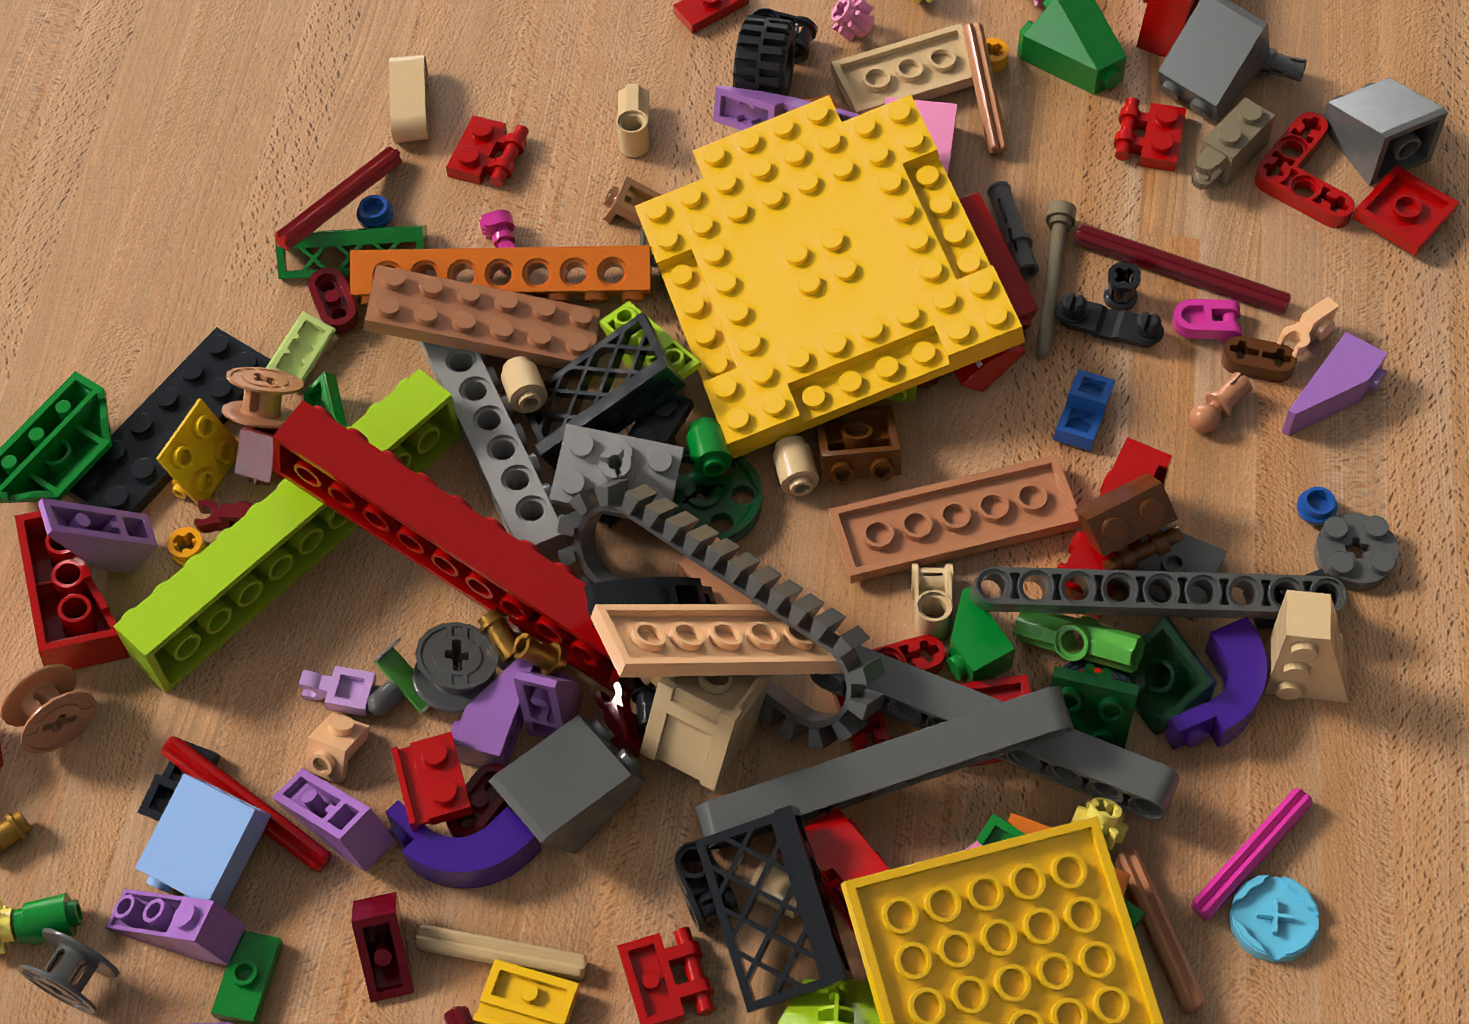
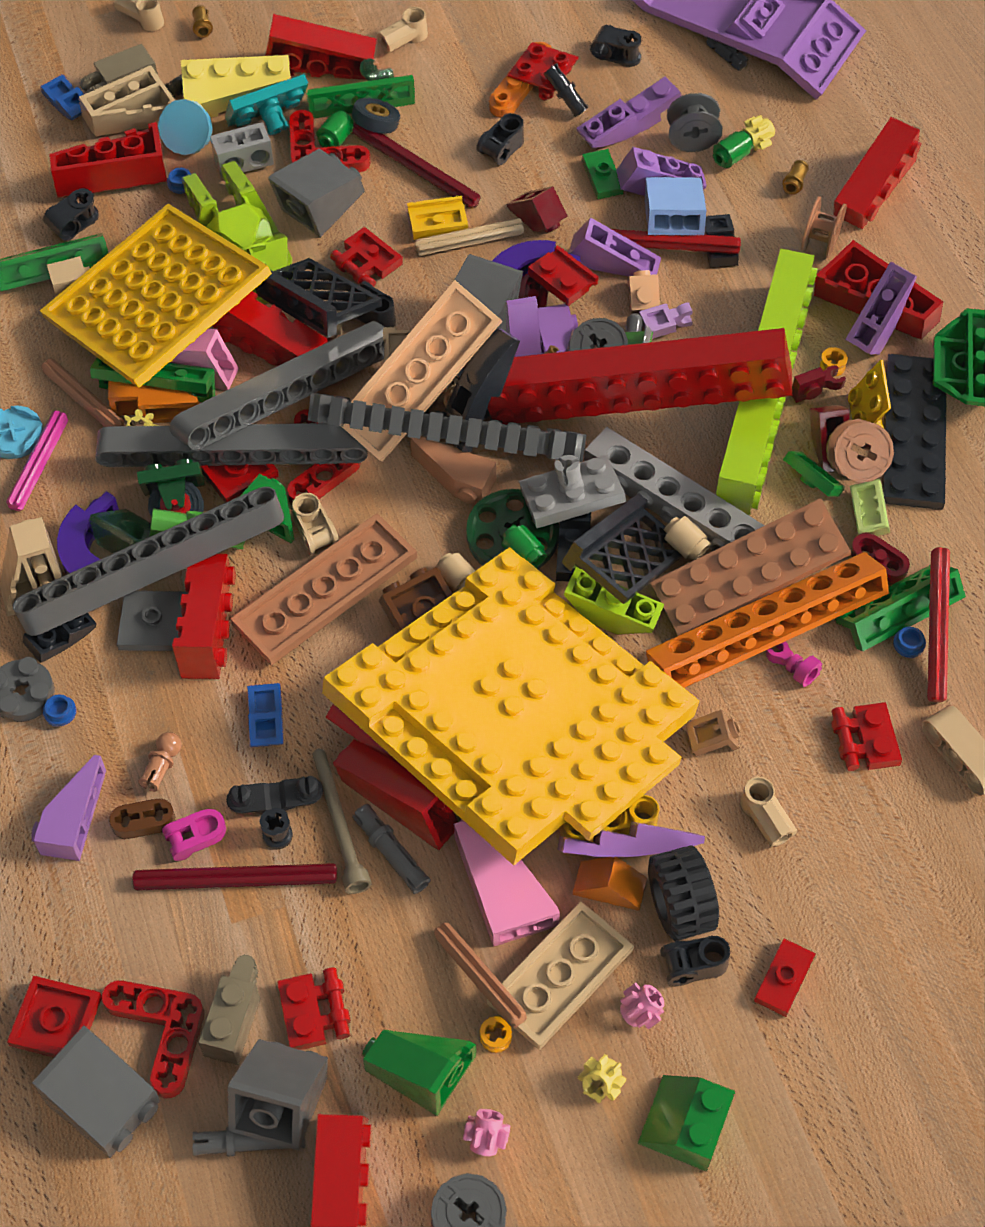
camera: 150 degrees right, 0 degrees up
reddish brown brick [1074,473,1184,570] -> none
light nougat plate [1277,297,1339,358] -> none

